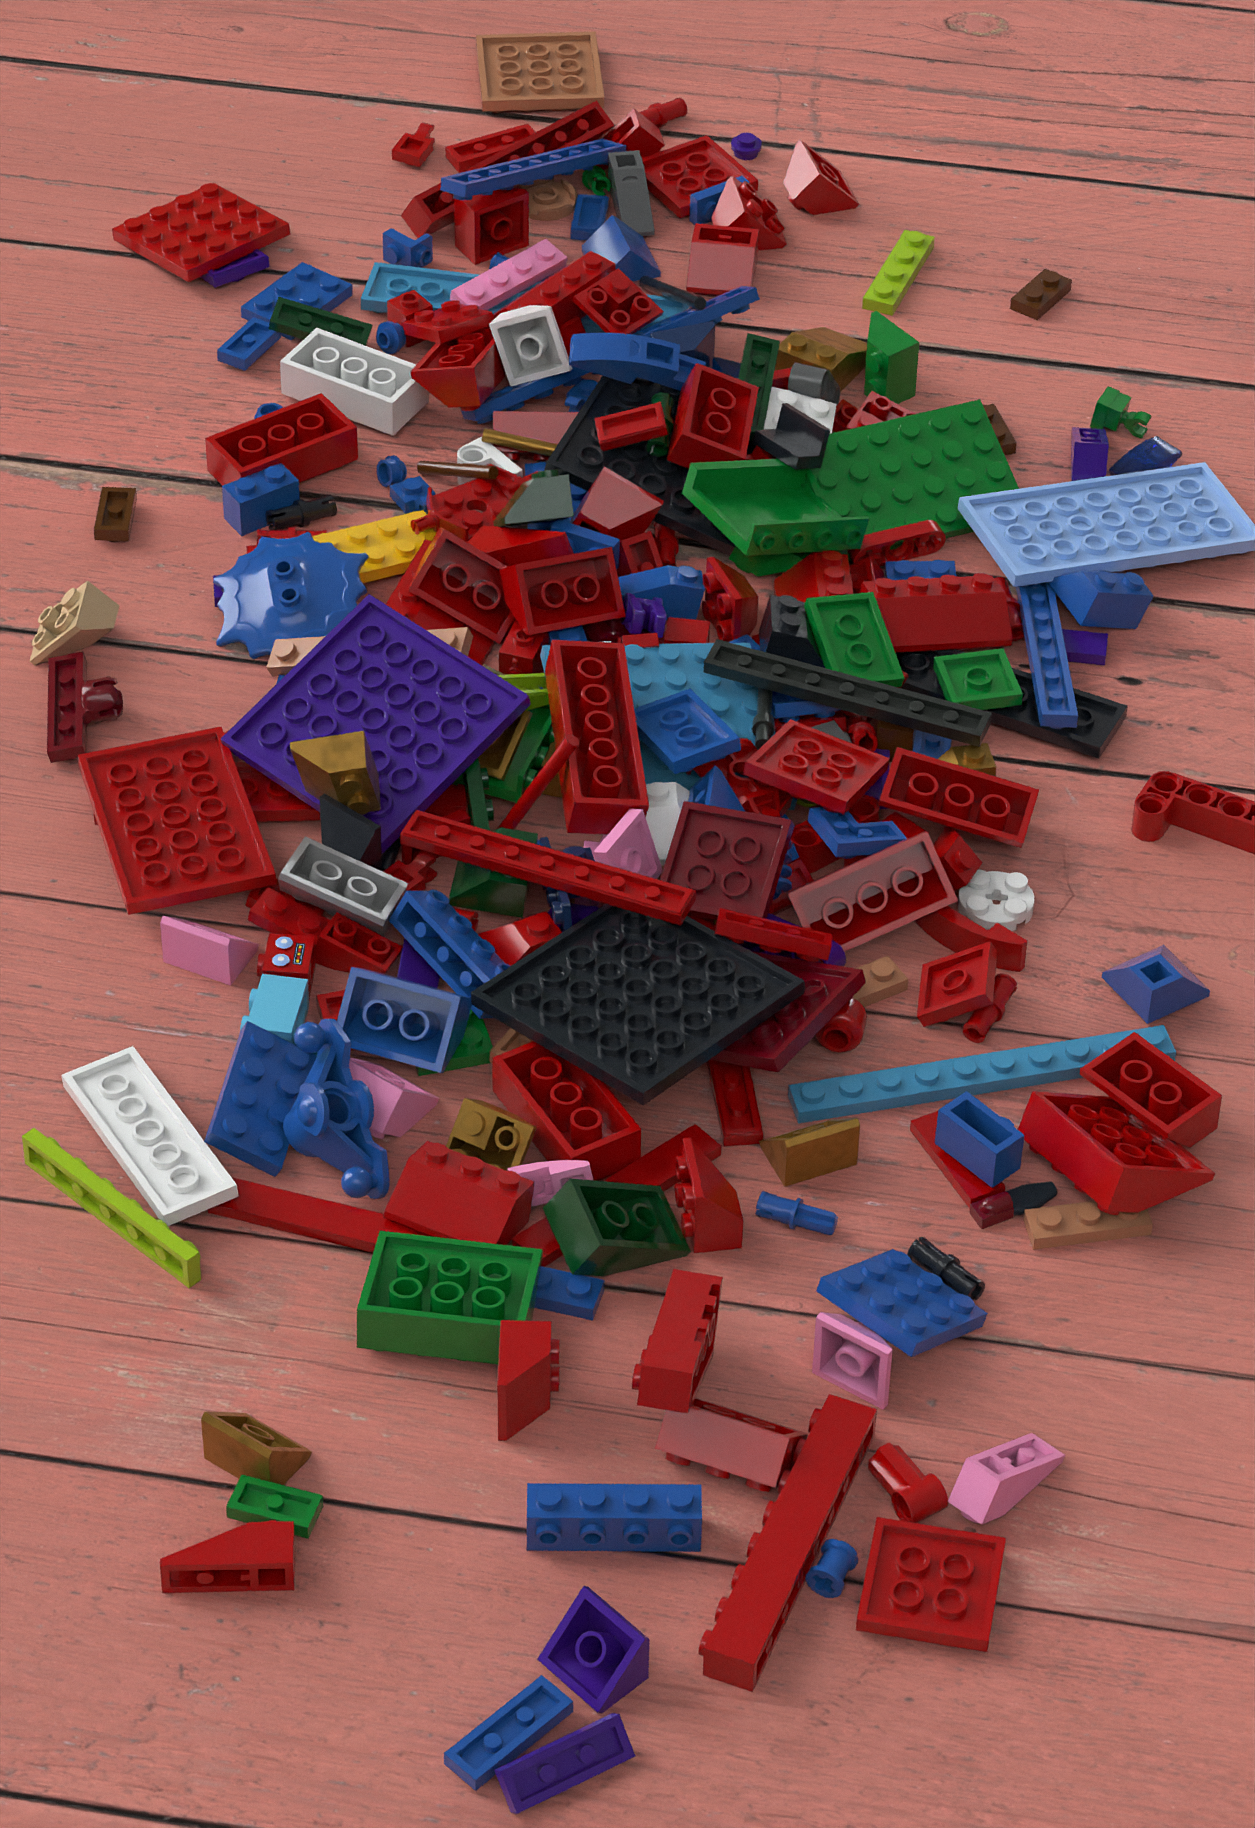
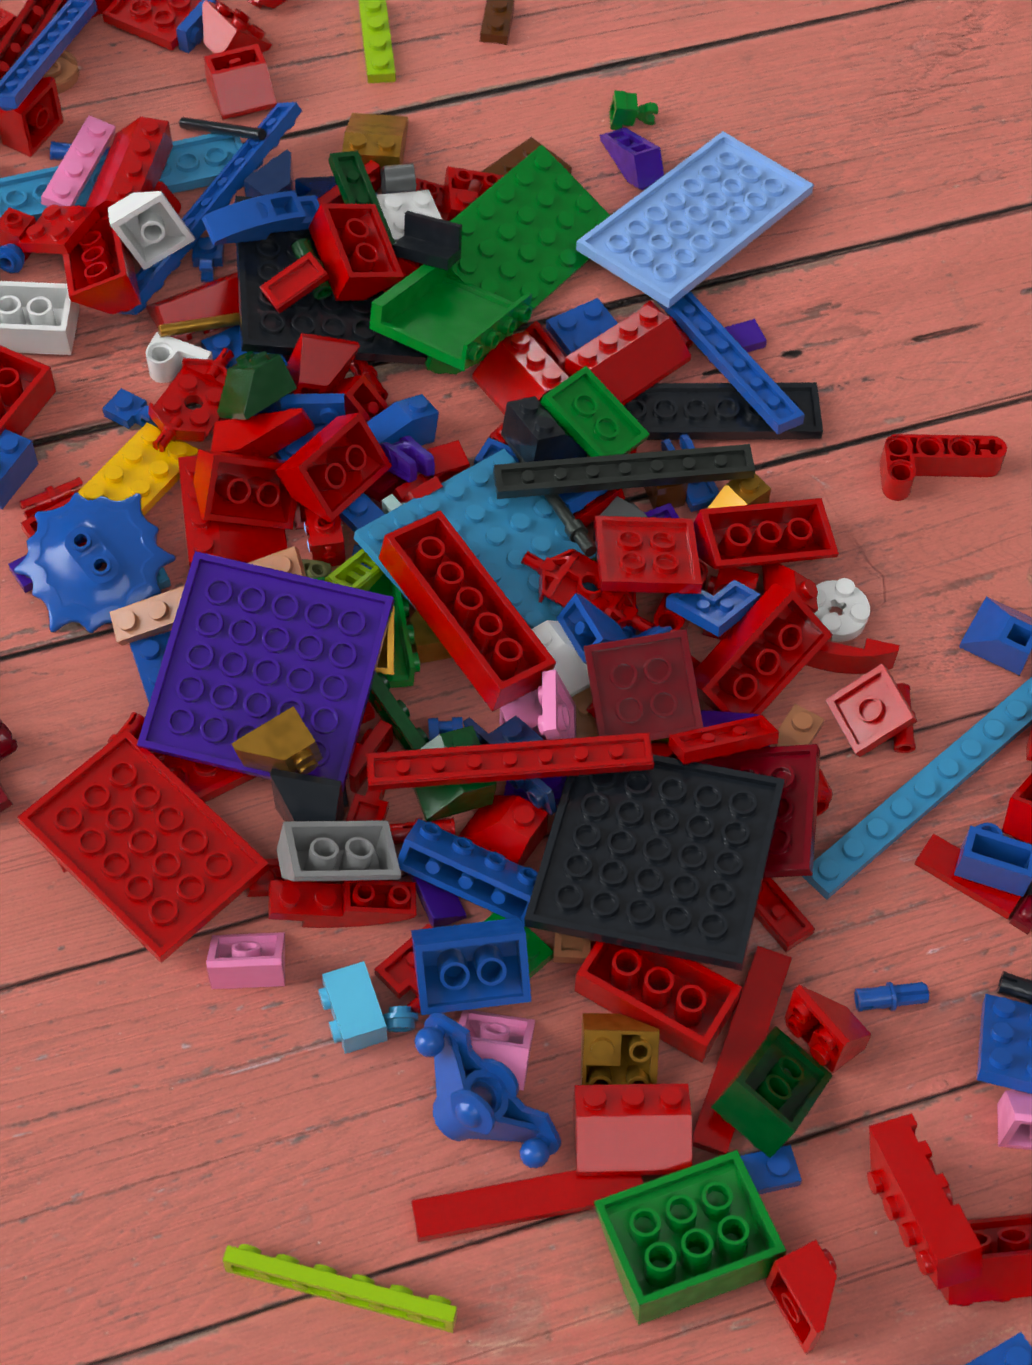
camera: 30 degrees left, 15 degrees up
white plate [61,1046,238,1226] -> none
blue plate [204,1021,317,1177] -> none
red head [257,933,316,1000] -> none
black pin [265,494,337,530] -> none
blue plate [376,455,407,487] -> none
reddish brown bar [417,461,498,480] -> none
red bar [496,734,579,830] -> none
bright pink slope [508,1160,594,1207] -> none
blue tile [571,194,609,240] -> none
red slope [572,268,664,334] -> none
green pin [582,165,611,196] -> none
blue slope [582,214,661,281] -> none
dark grey slope [608,150,655,236] -> none
blue plate [634,688,741,774] -> none
red slope [702,556,759,642] -> none
pearl gold slope [759,1118,860,1187] -> none
red pin [846,716,878,752] -> none
red beam [847,520,946,566] -> none
green slope [864,311,919,404] -> none
green plate [933,648,1023,710] -> none
blue slope [1049,570,1154,629] -> none
clear blue slope [1109,436,1182,476] -> none

